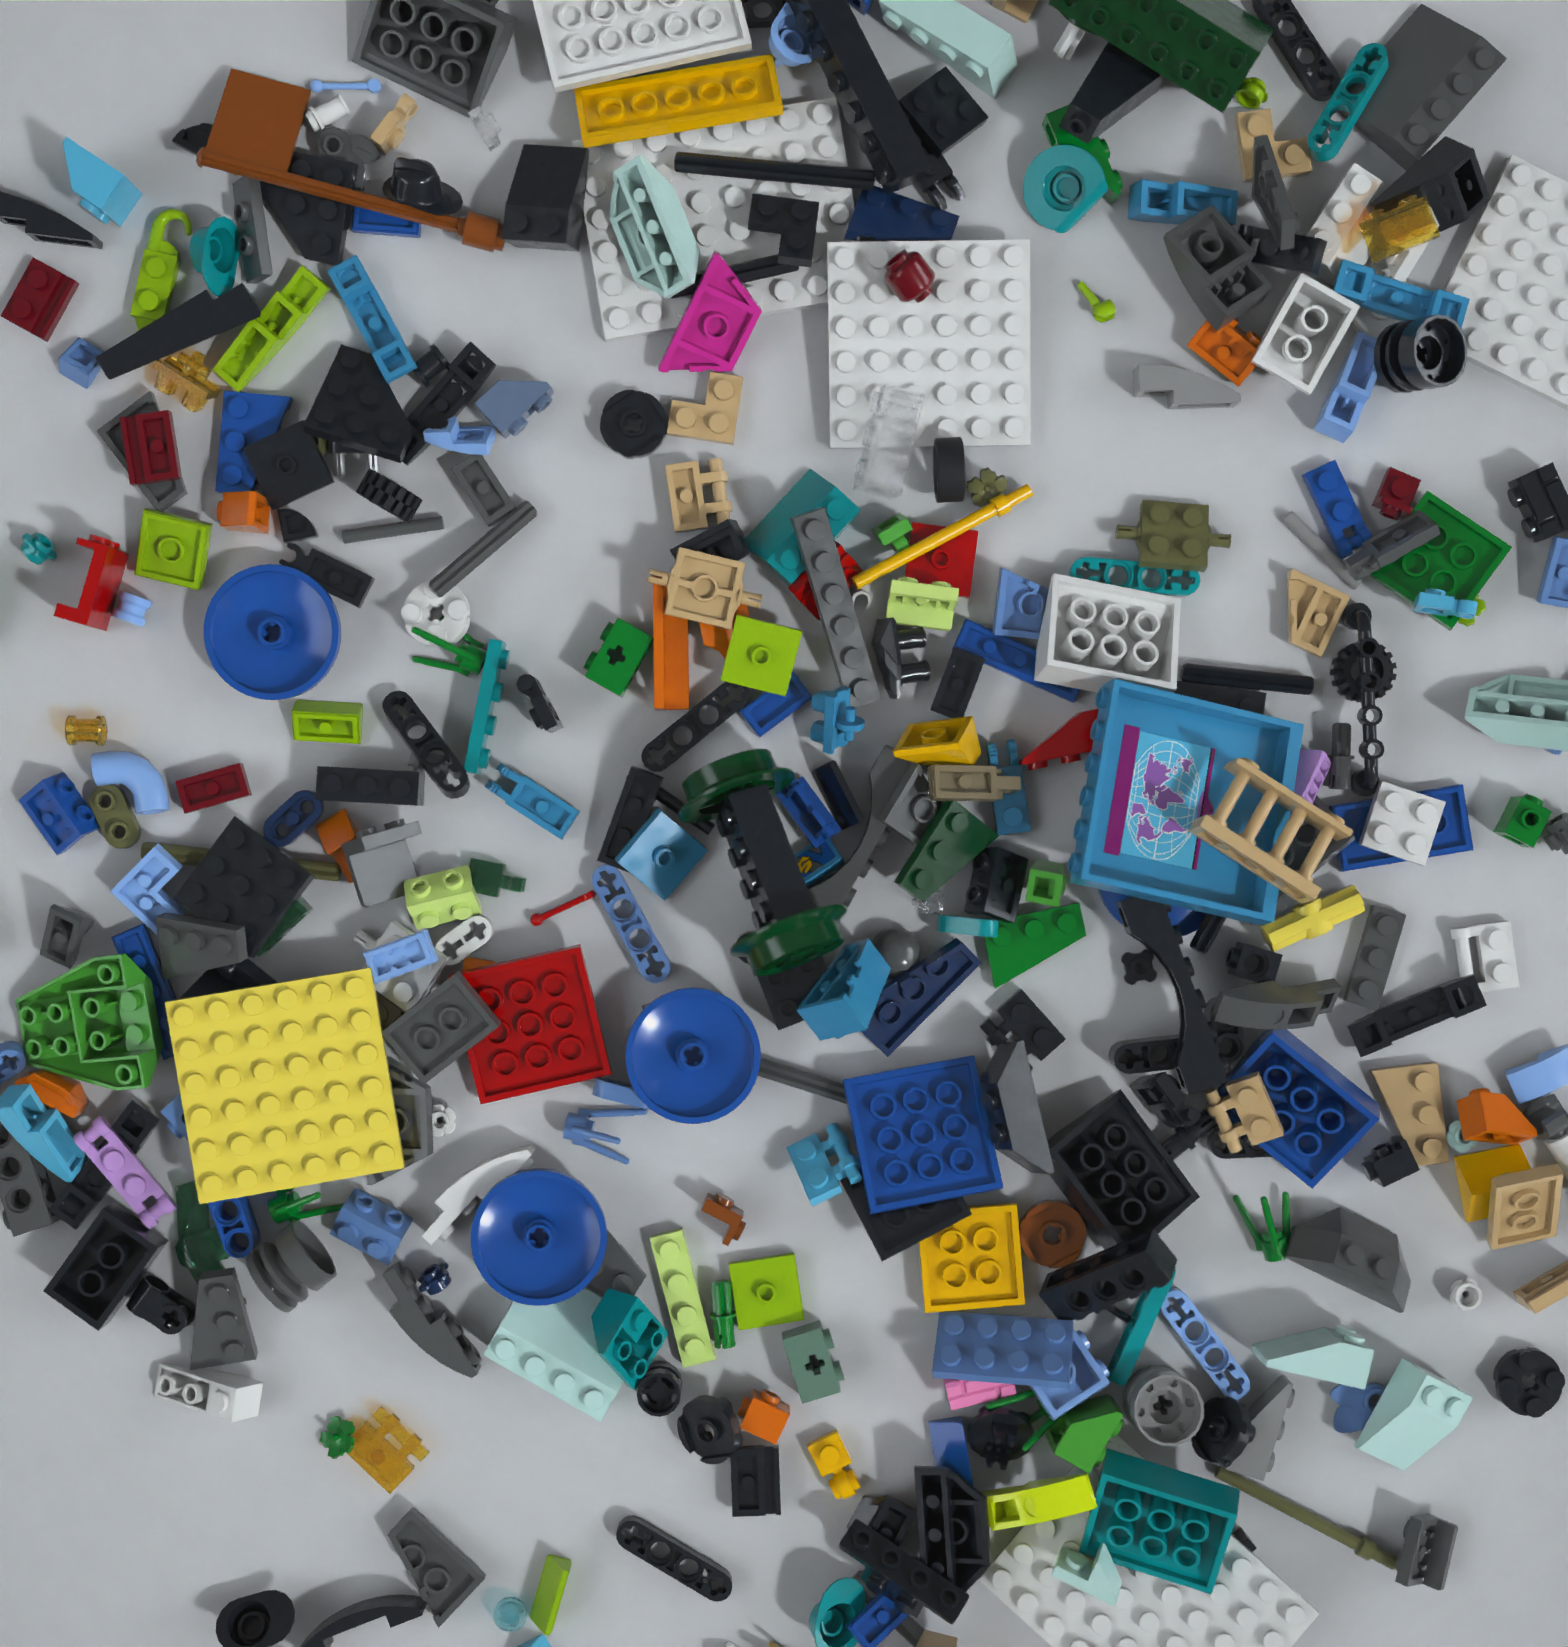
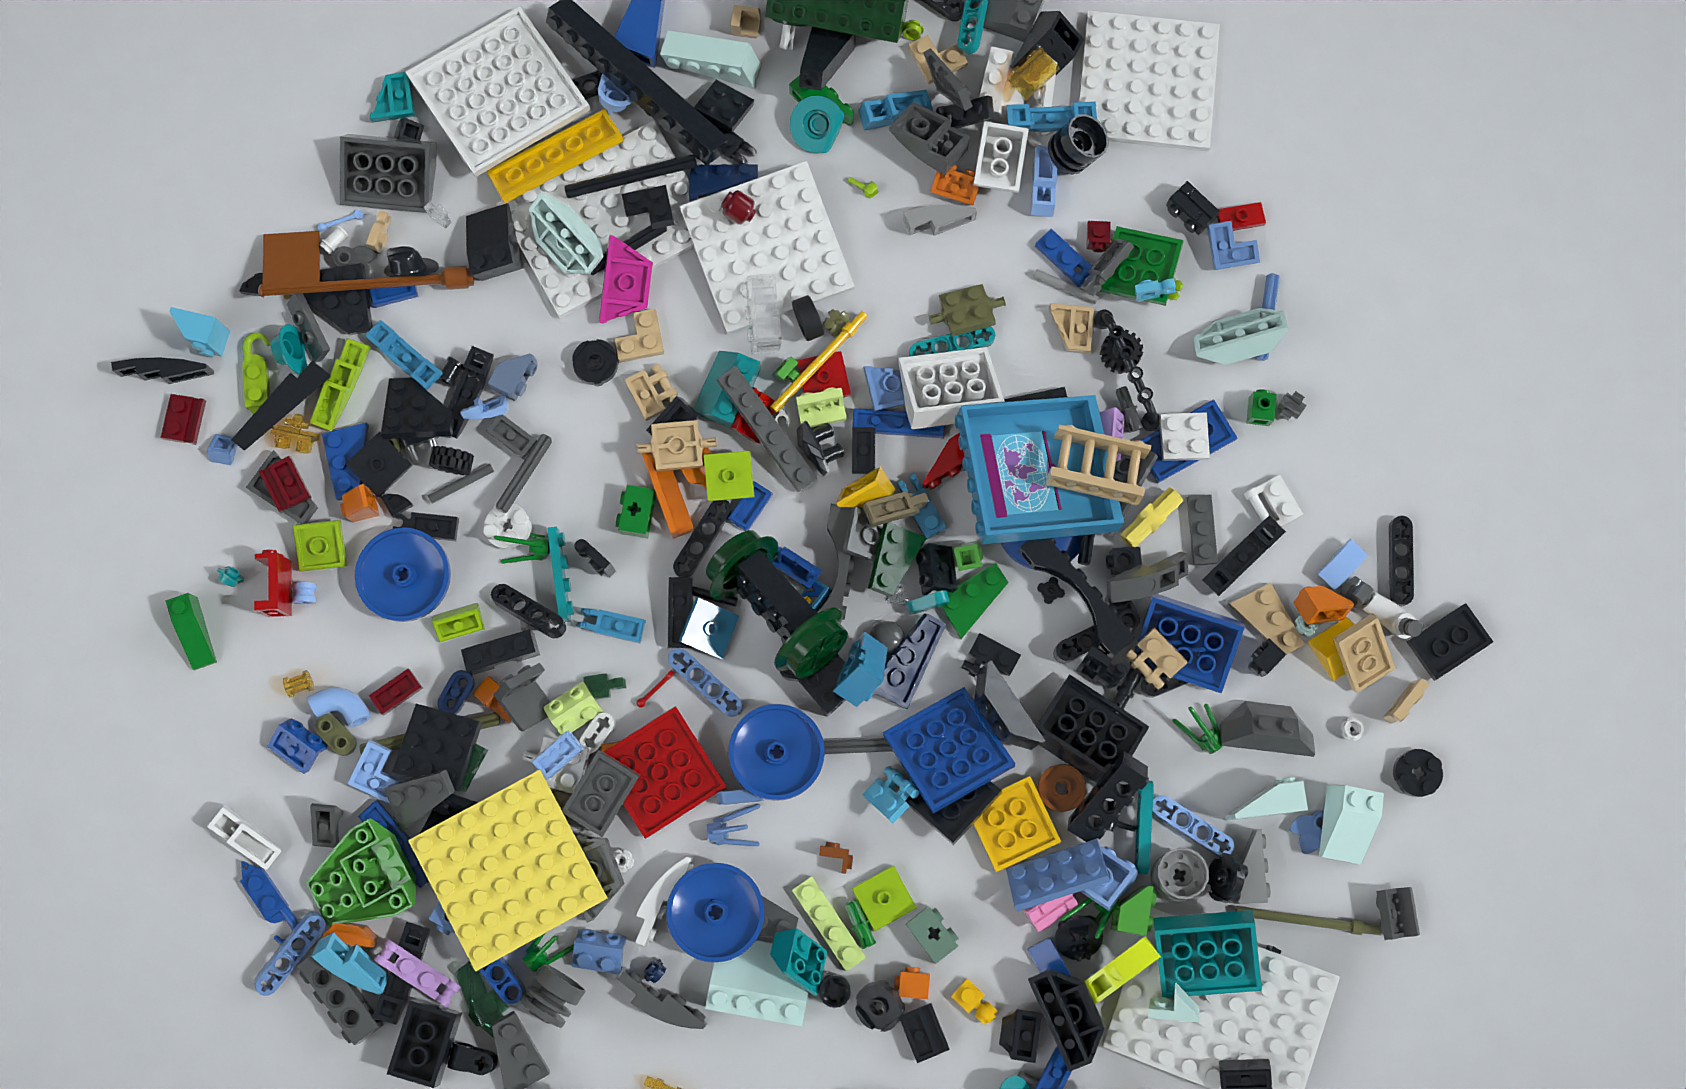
camera: 25 degrees left, 10 degrees down
dark azure hips [810,686,865,755] -> none
black slope [812,760,864,830] -> none
black bracket [839,1519,969,1624] -> none
black axle [1181,663,1314,695] -> none

